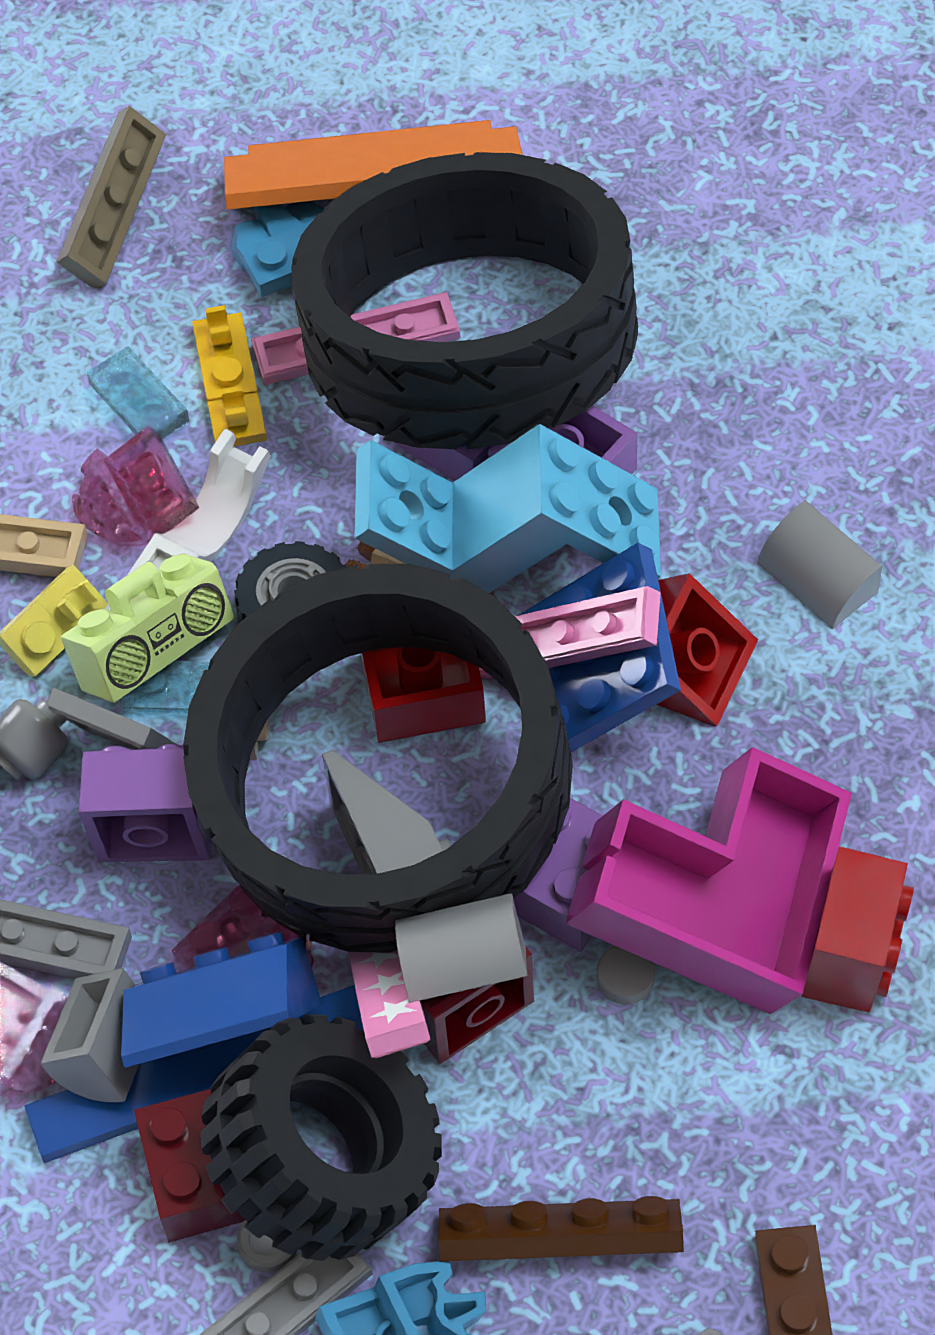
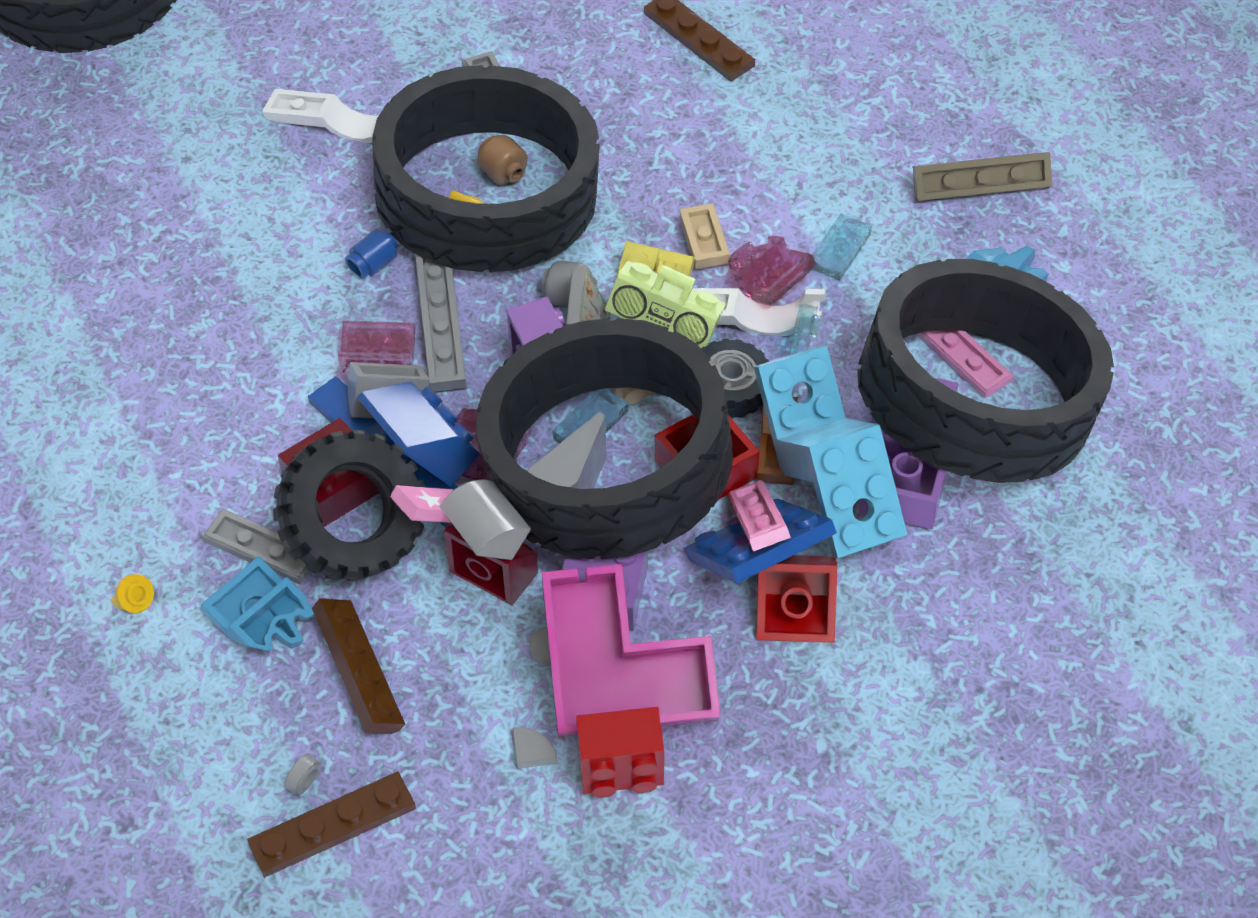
camera: 65 degrees right, 5 degrees down
yellow plate [192,305,267,447] -> none
orange slope [224,120,523,210] -> none
light grey brick [757,500,882,629] -> none
none -> light grey tile [513,727,558,769]
none -> clear light blue plate [552,389,628,443]
none -> clear light blue plate [789,304,822,355]

